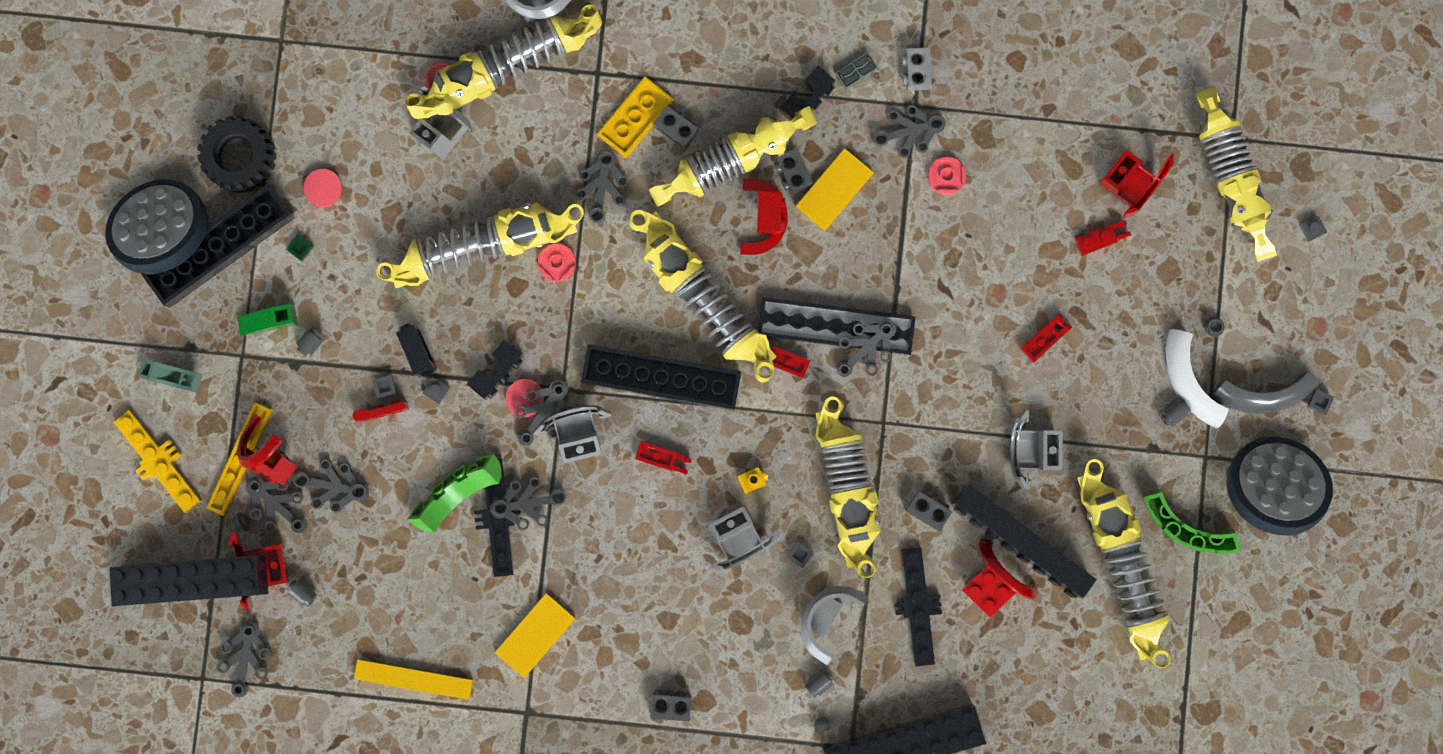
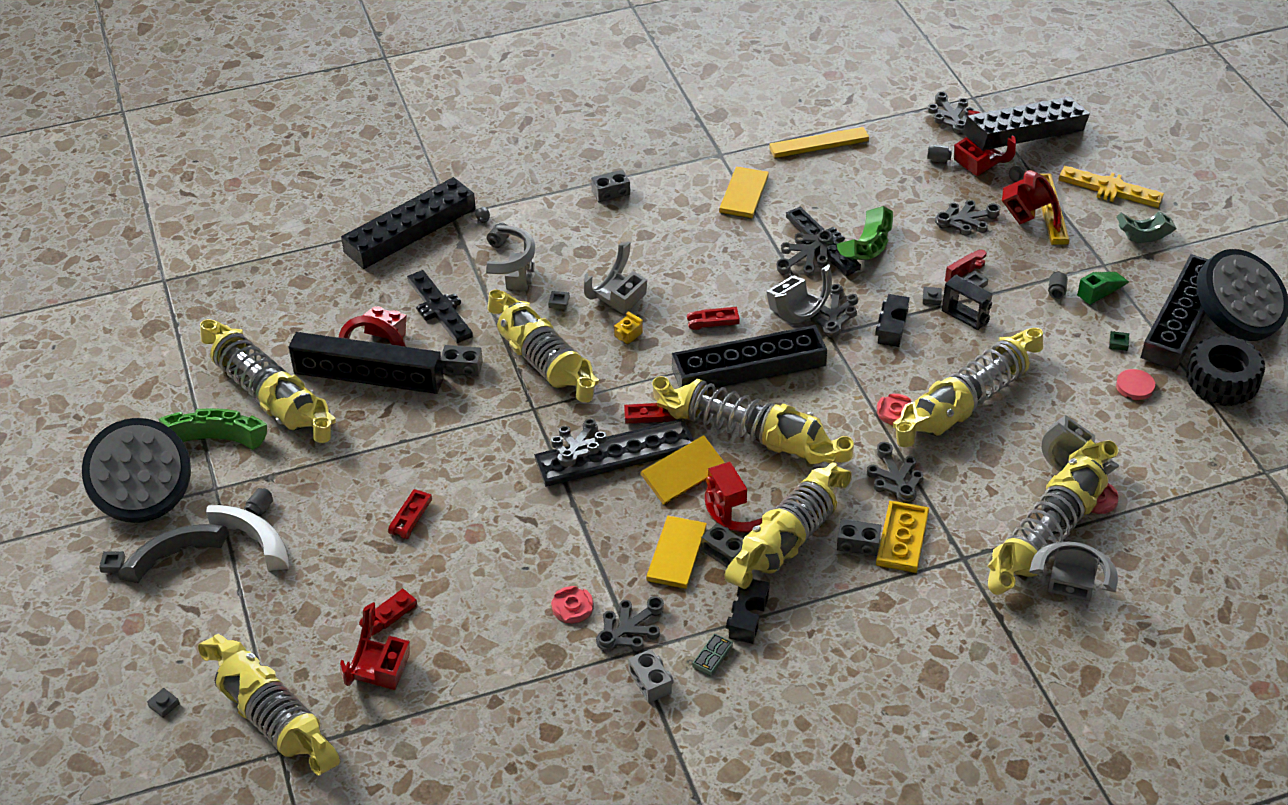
camera: 155 degrees right, 40 degrees down
dark grey plant [246,477,308,533] -> none
coral tile [506,379,545,417] -> none
light grey piece [1010,410,1063,489] -> none
dark grey plate [1205,317,1225,337] -> none
none -> yellow tile [640,435,725,505]

